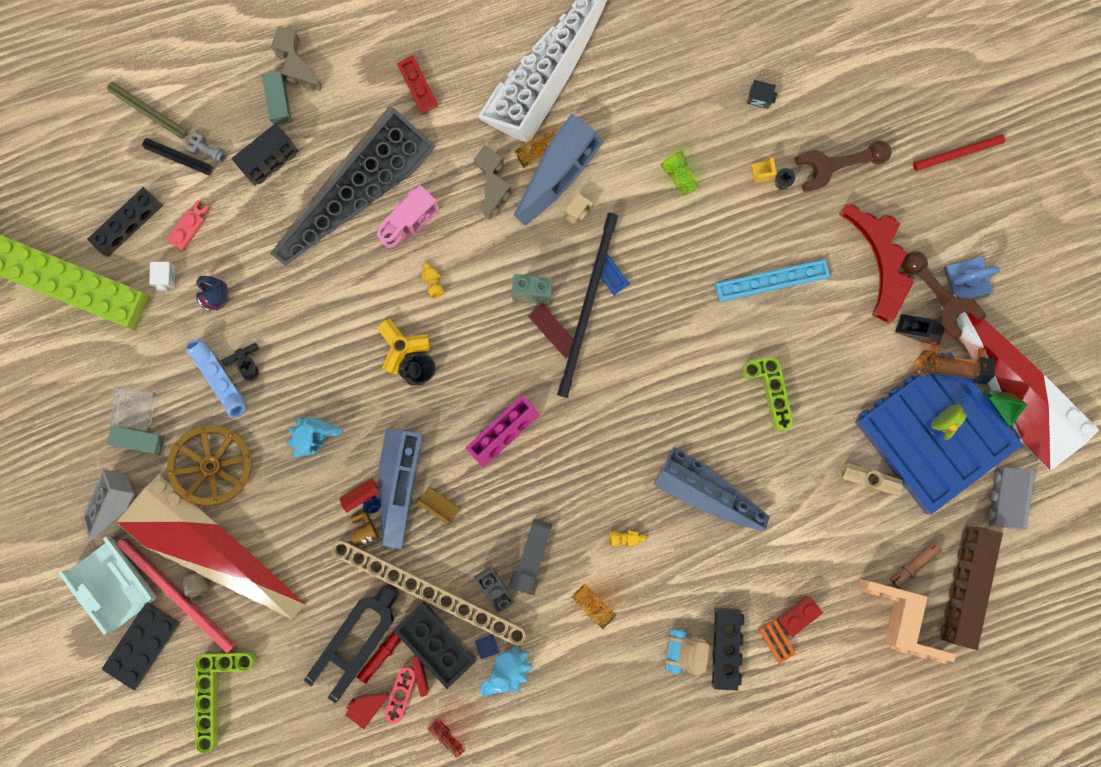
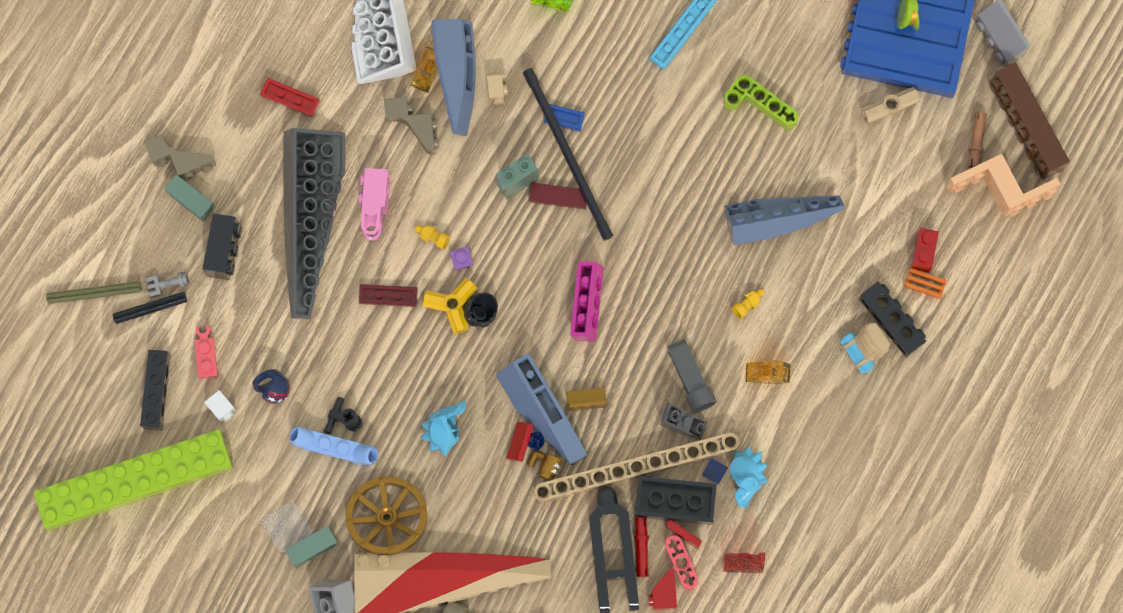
camera: 40 degrees left, 5 degrees down
none -> dark red tile [359,284,418,307]
none -> medium lavender plate [450,246,474,271]

